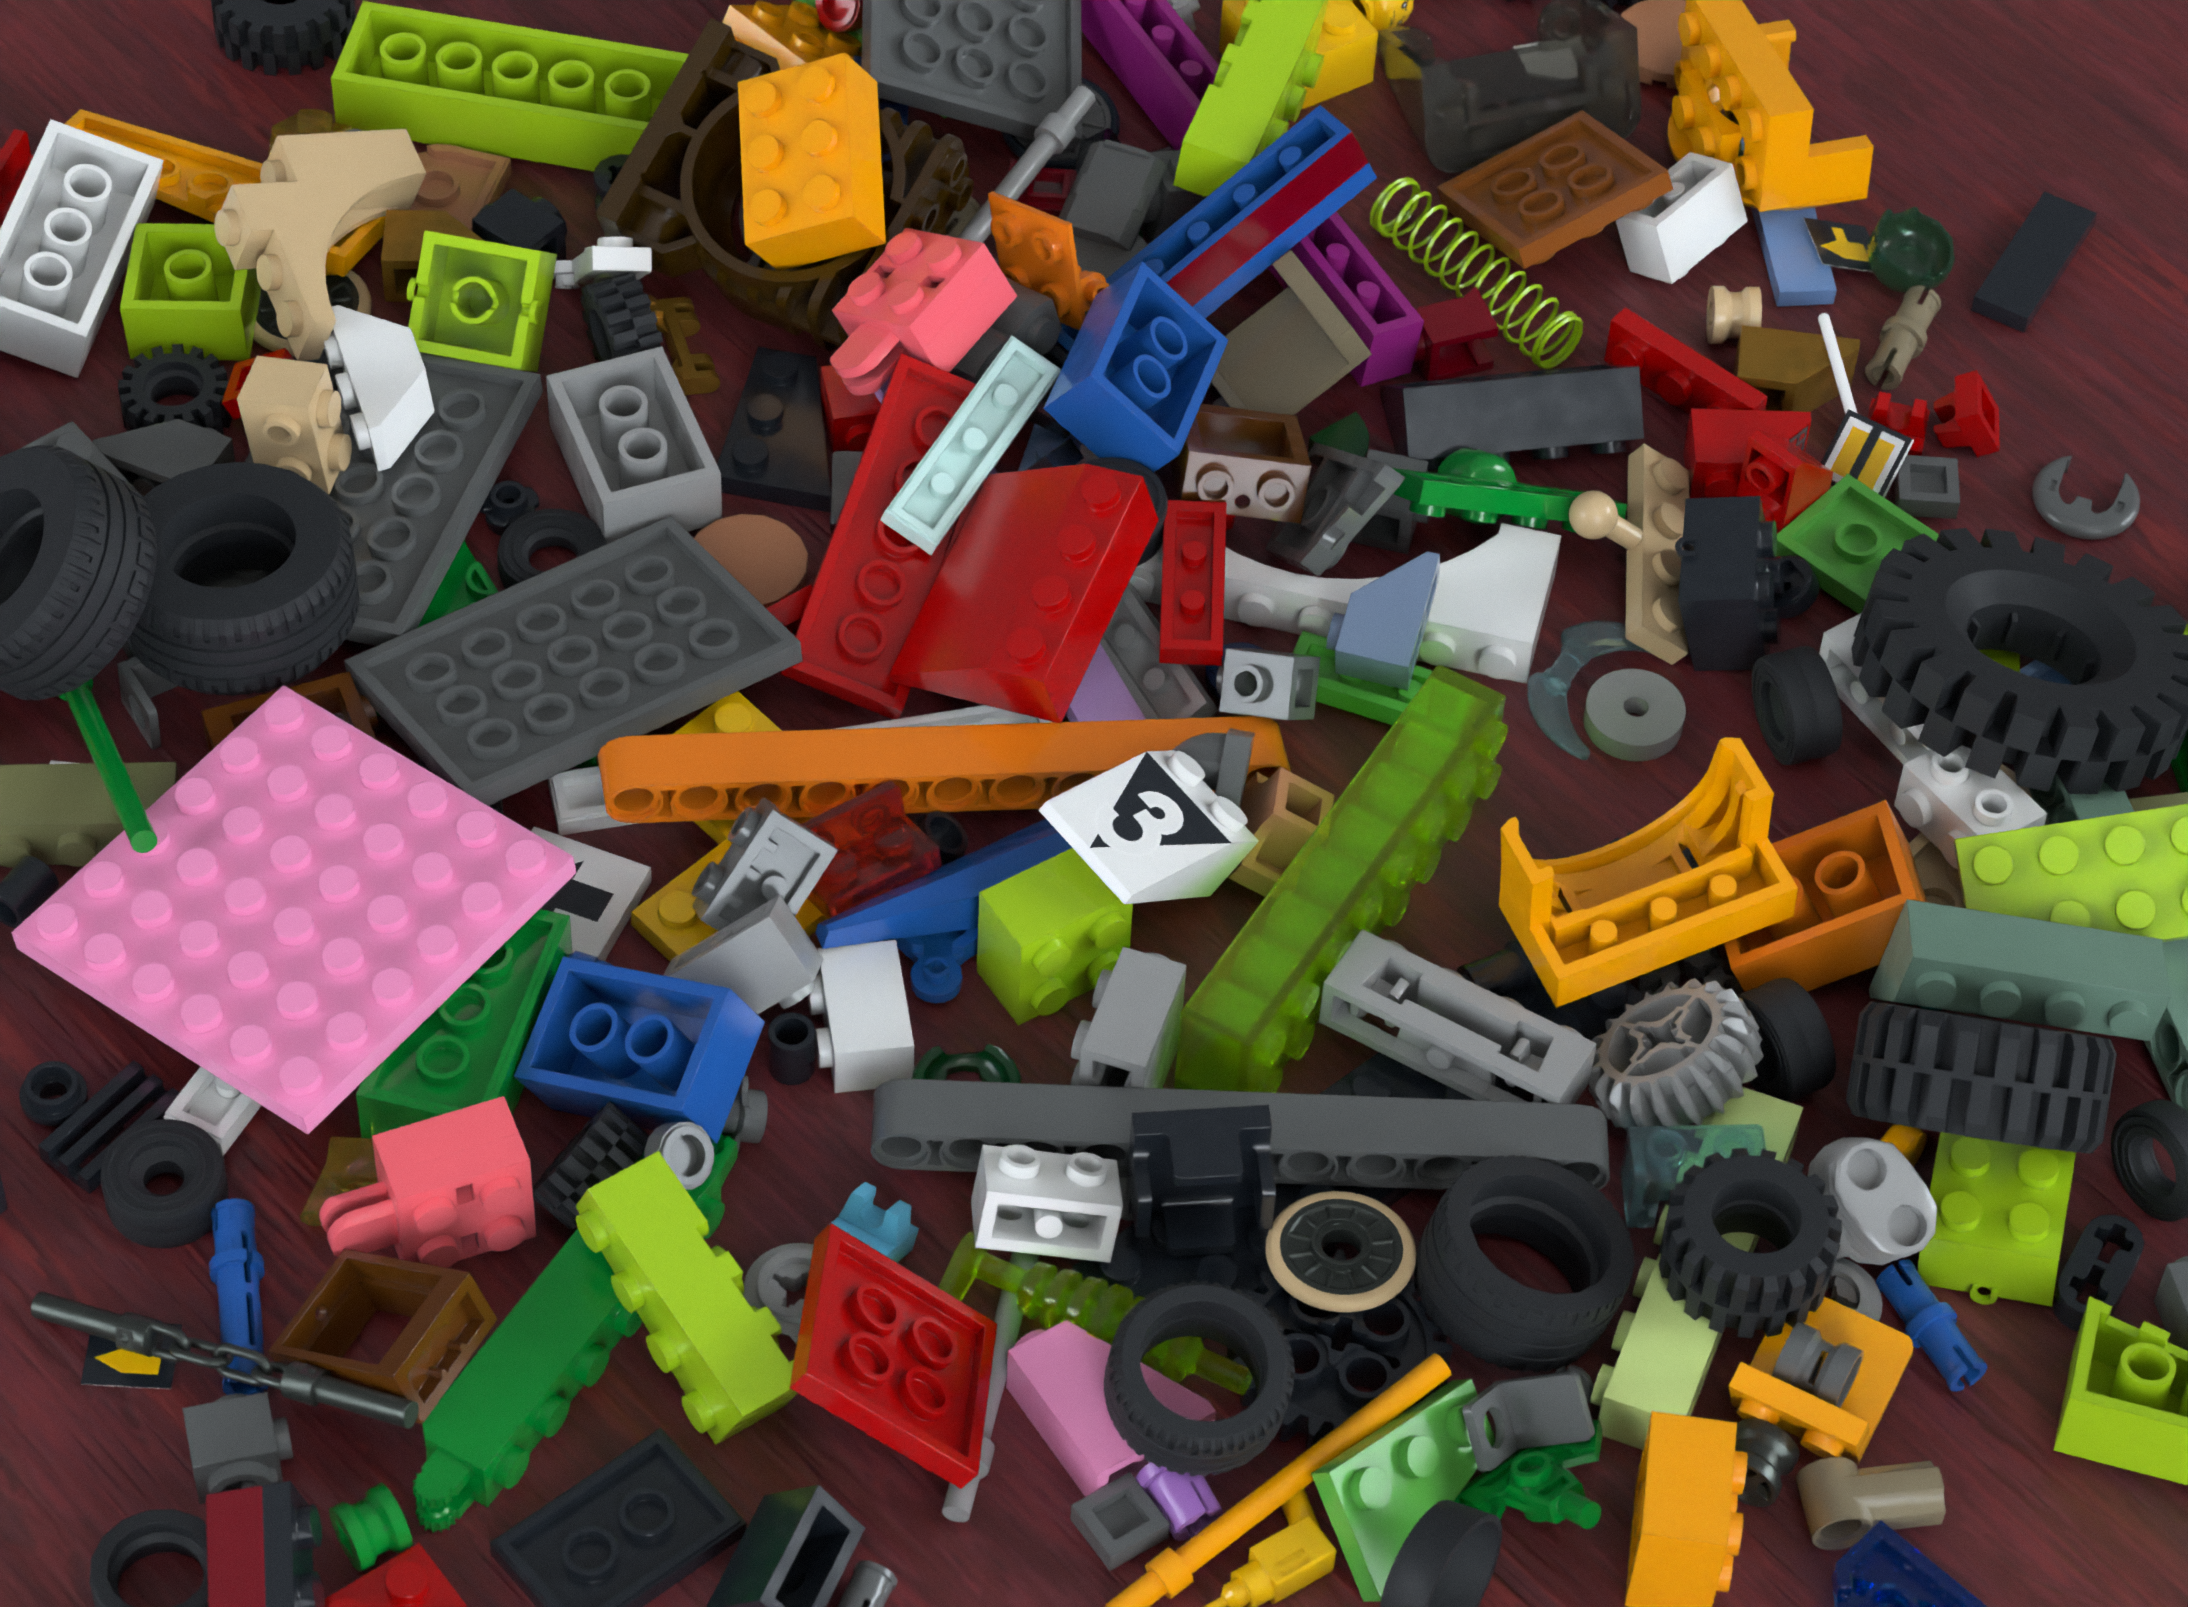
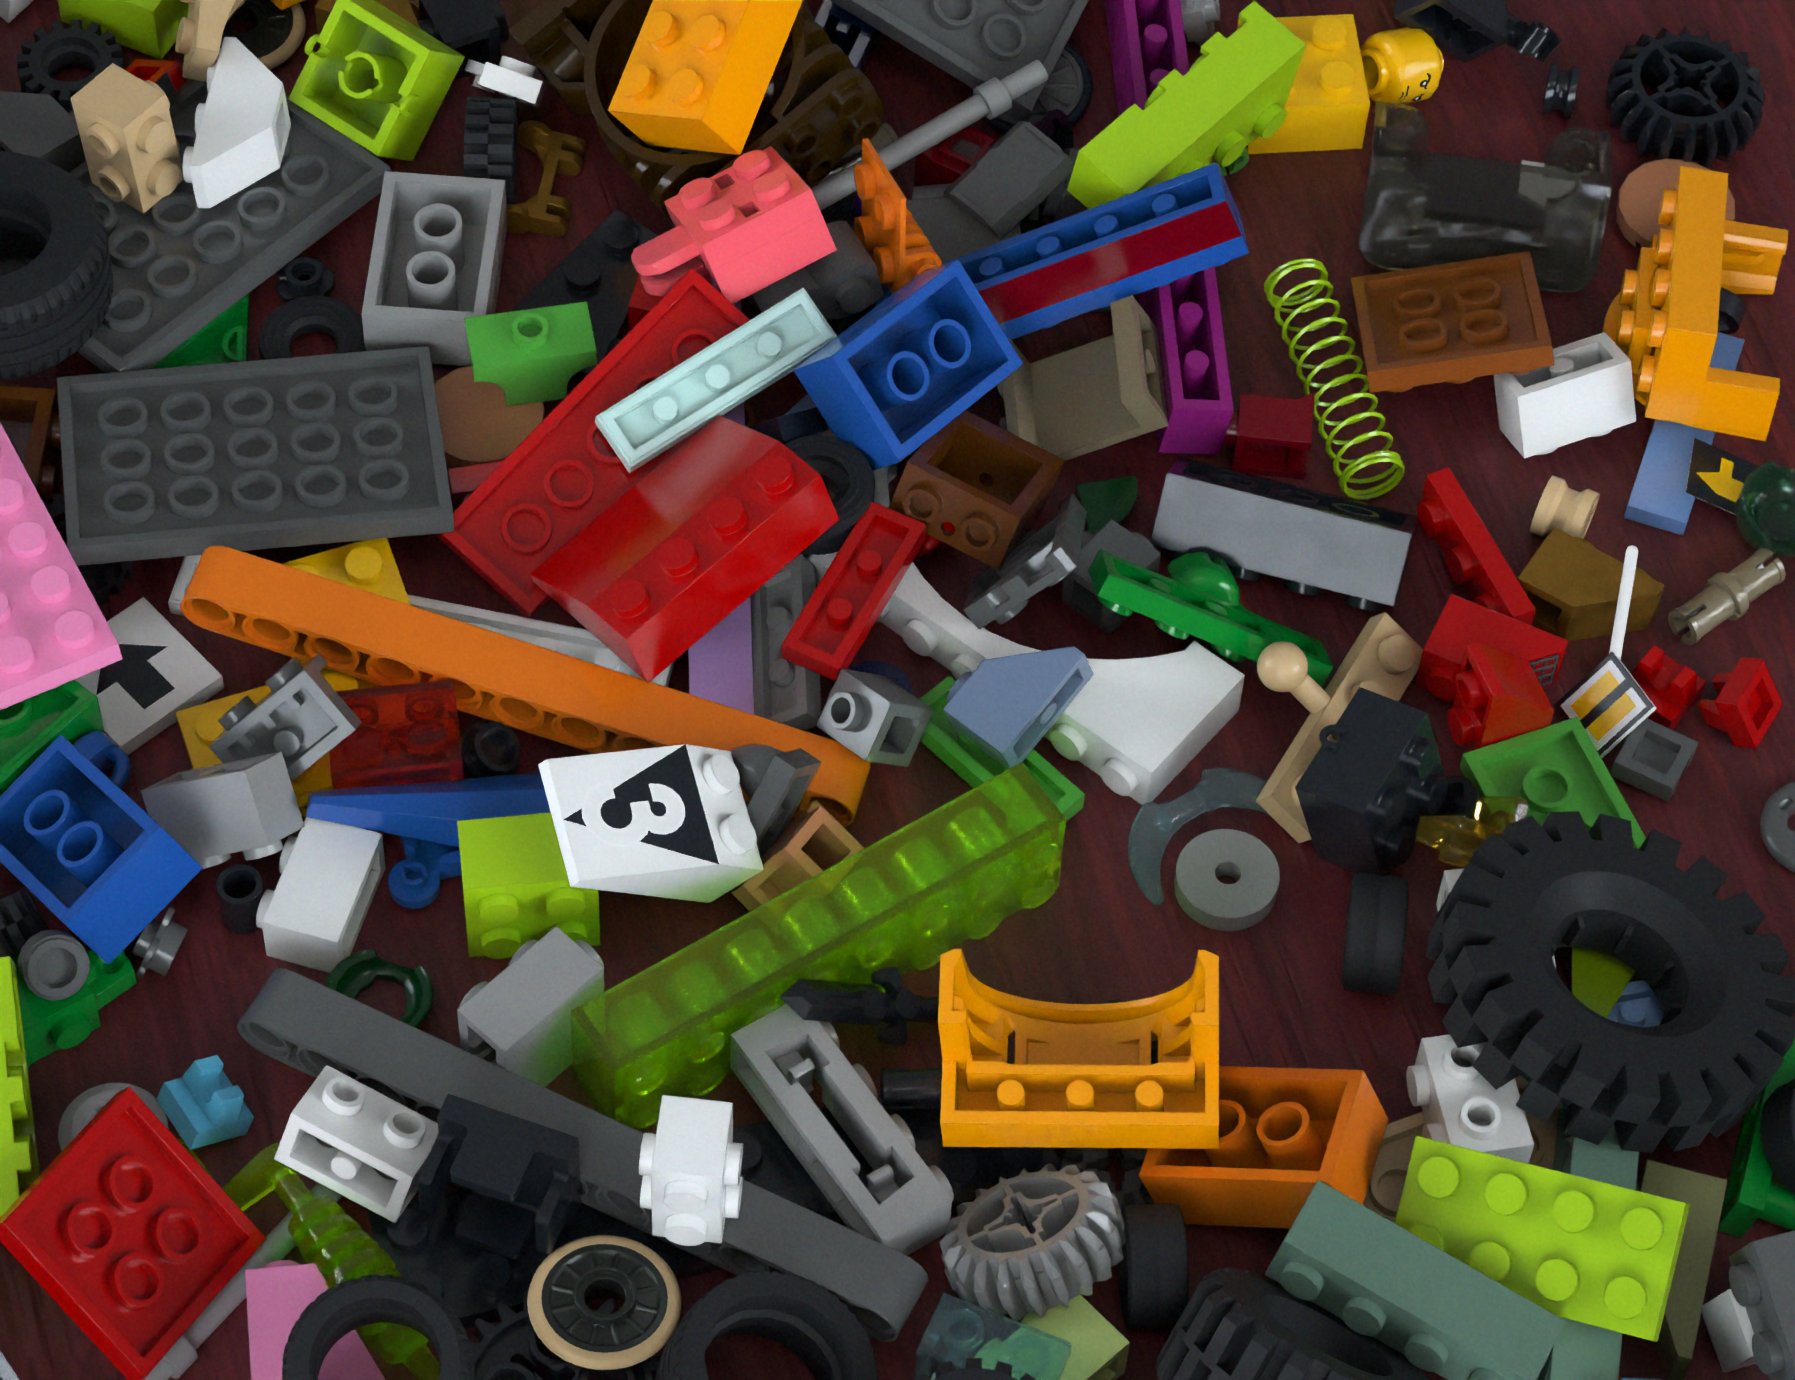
camera: 25 degrees right, 5 degrees up
none -> bright green brick [464,301,597,406]
none -> white brick [639,1095,743,1246]
none -> black sword [780,967,939,1047]
none -> clear yellow bracket [1415,796,1528,867]

